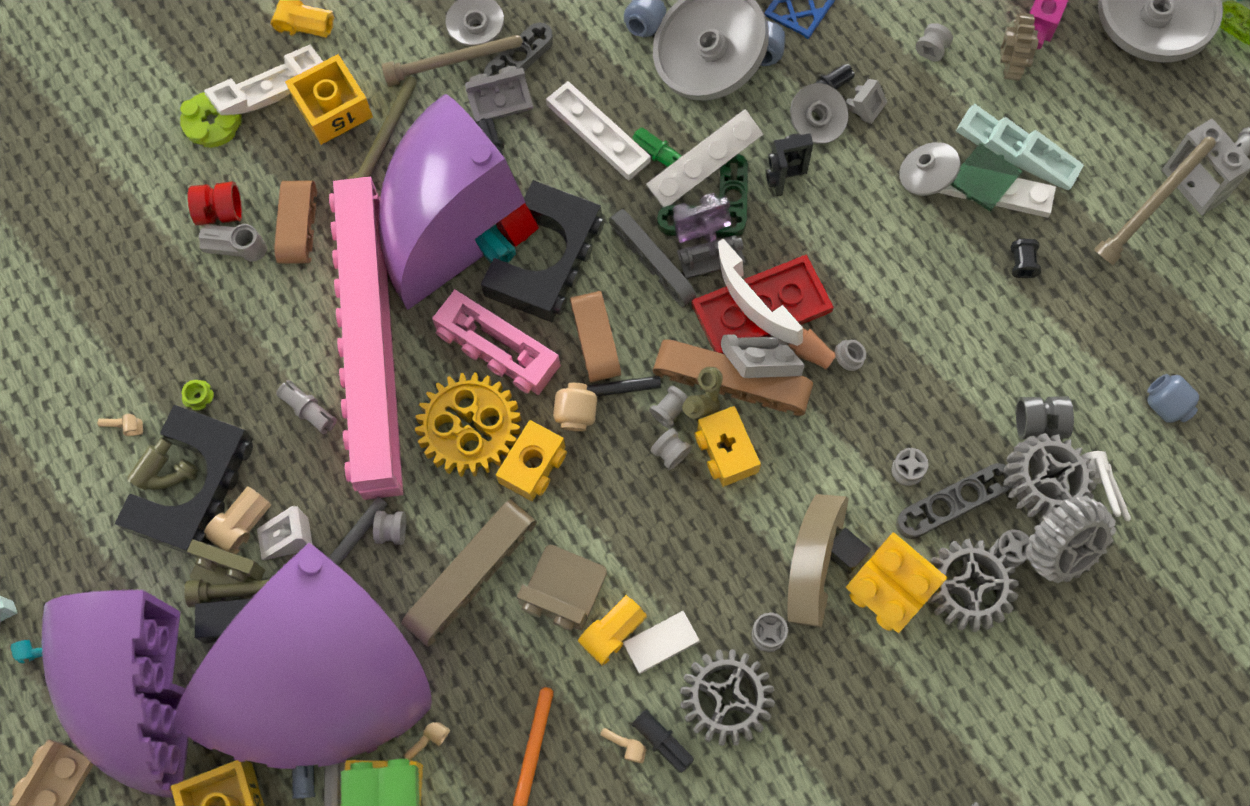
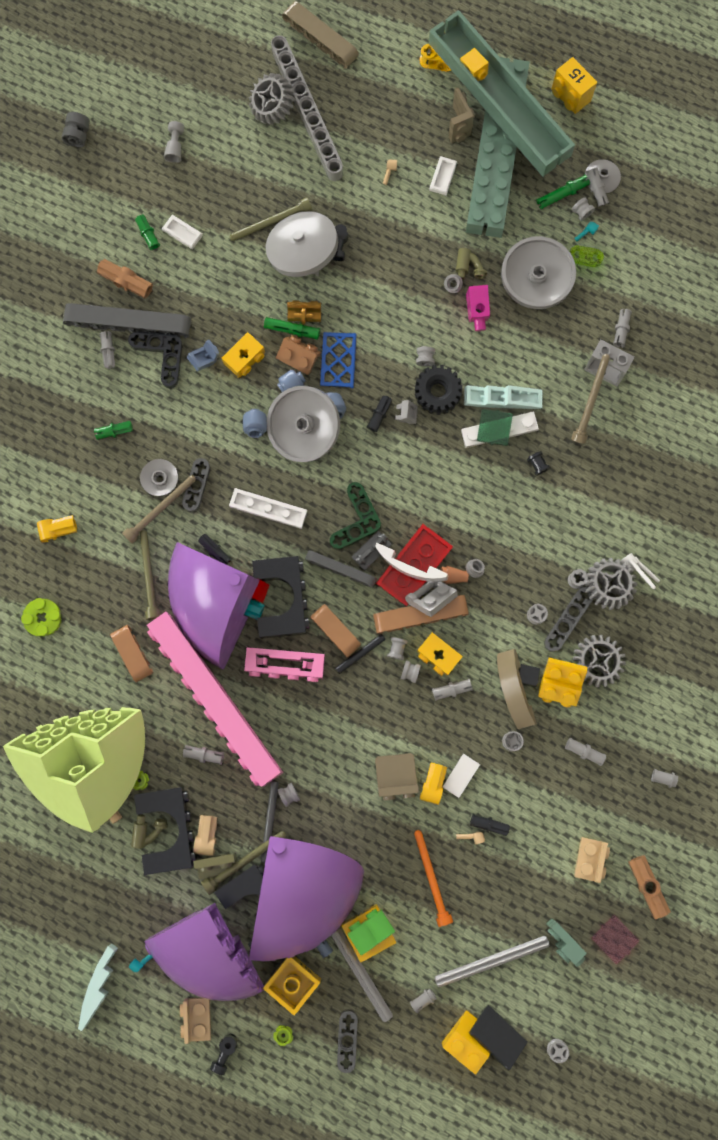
camera: 30 degrees left, 10 degrees up
red wheel [188,181,242,226] -> none
light grey piece [199,224,267,261] -> none
white slope [204,45,323,115] -> none
white slope [257,506,312,560] -> none
yellow brick [285,54,373,145] -> none
dark tan beam [401,500,537,647] -> none
tan hand [403,722,450,761] -> none
yellow gear [415,372,521,477] -> none
light grey bracket [465,66,533,124] -> none
yellow brick [496,420,567,502] -> none
tan head [553,383,597,431] -> none
green axle [632,127,682,167] -> none
white plate [646,109,763,207] -> none
clear purple hips [673,193,732,243] -> none
light grey gear [680,649,775,746] -> none
olive plant [682,367,723,419] -> none
black bracket [766,133,814,196] -> none
light grey dish [790,83,848,144] -> none
light grey dish [899,142,961,196] -> none
light grey wheel [993,529,1030,567] -> none
dark tan gear [1000,12,1039,81] -> none
dark grey wheel [1015,396,1074,439] -> none
light grey gear [1026,495,1116,583] -> none
sand blue head [1147,374,1199,423] -> none
none -> yellowish green brick [3,707,145,833]
none -> black tyre [415,365,462,415]
none -> light grey pin [432,678,473,701]
none -> light grey pin [565,738,606,766]
none -> light grey bush [568,569,588,589]

